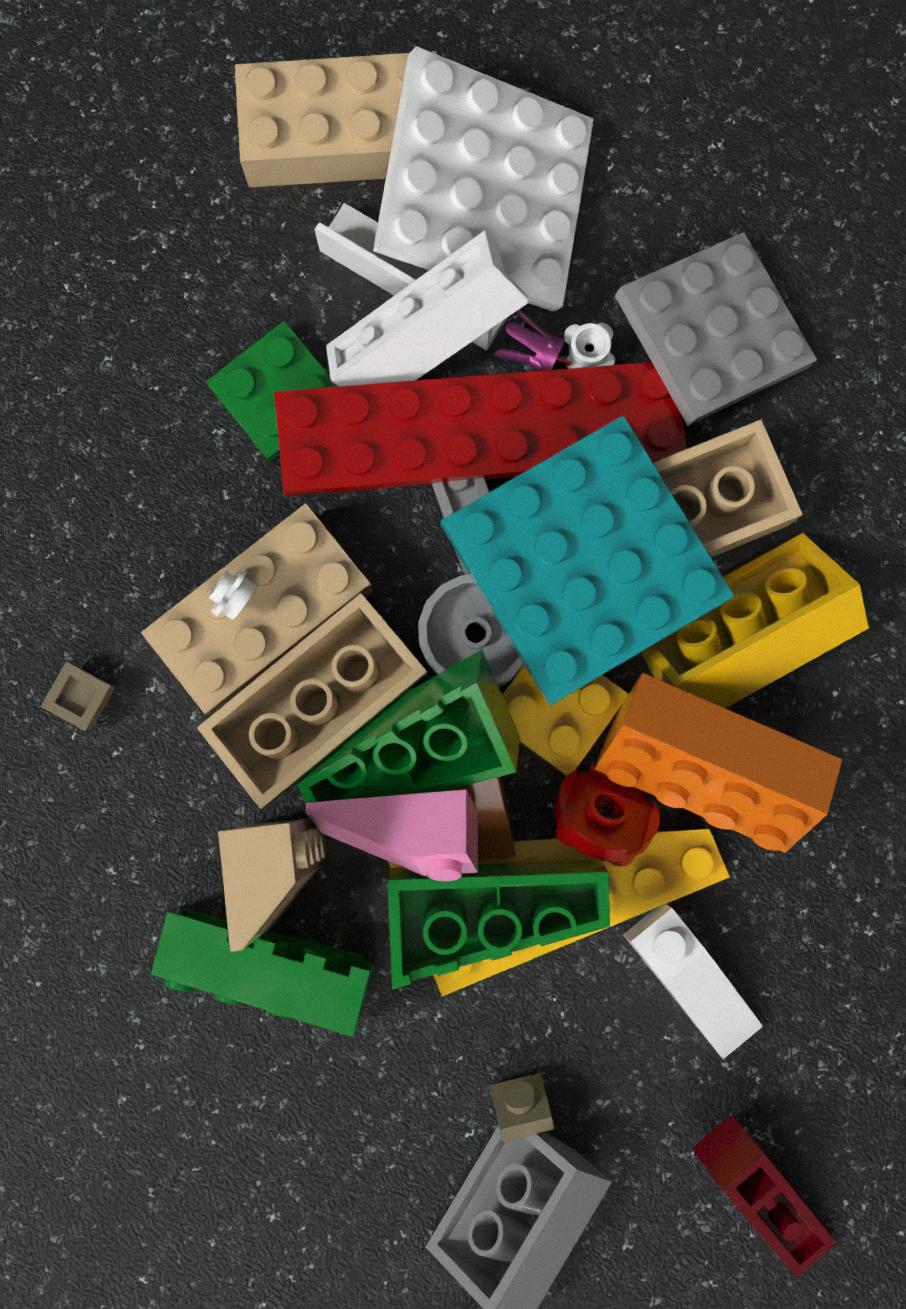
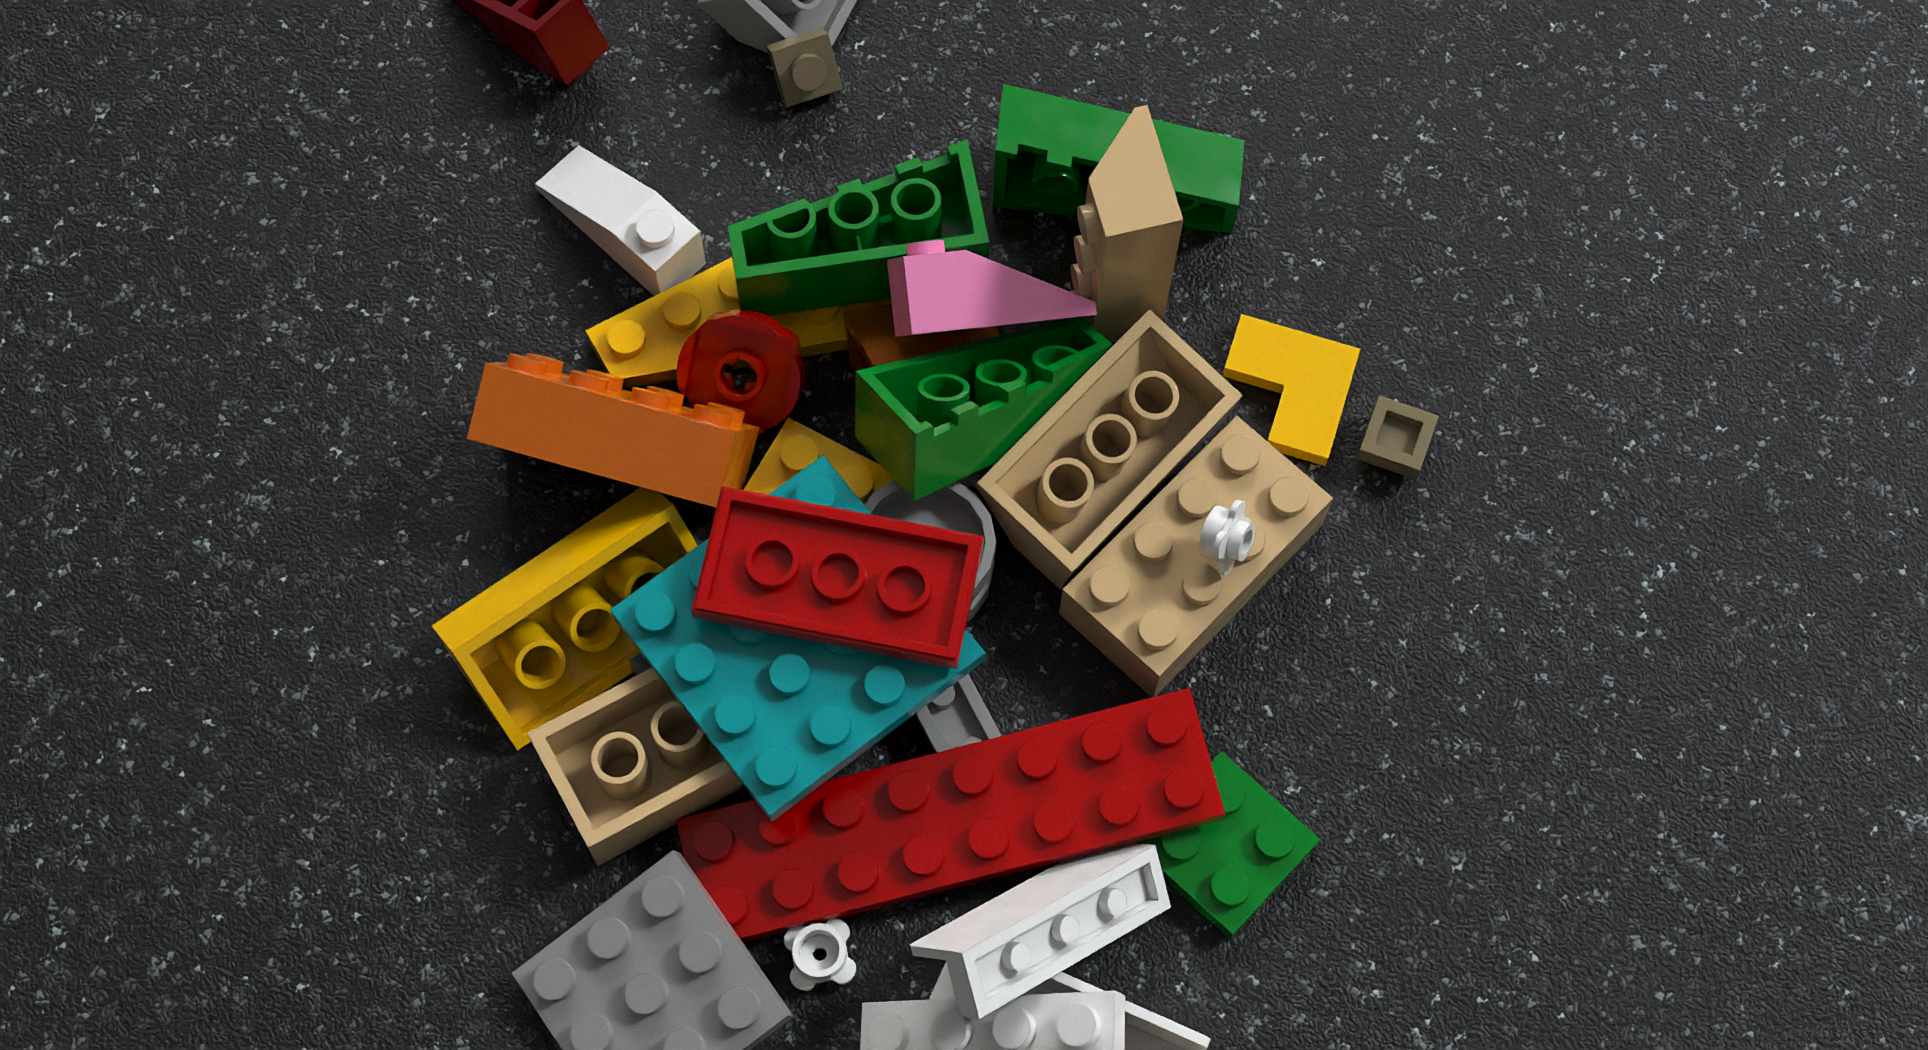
camera: 170 degrees right, 15 degrees down
flat silver piece [494,310,571,371] -> none
none -> red tile [691,486,984,670]
none -> yellow tile [1222,314,1360,466]

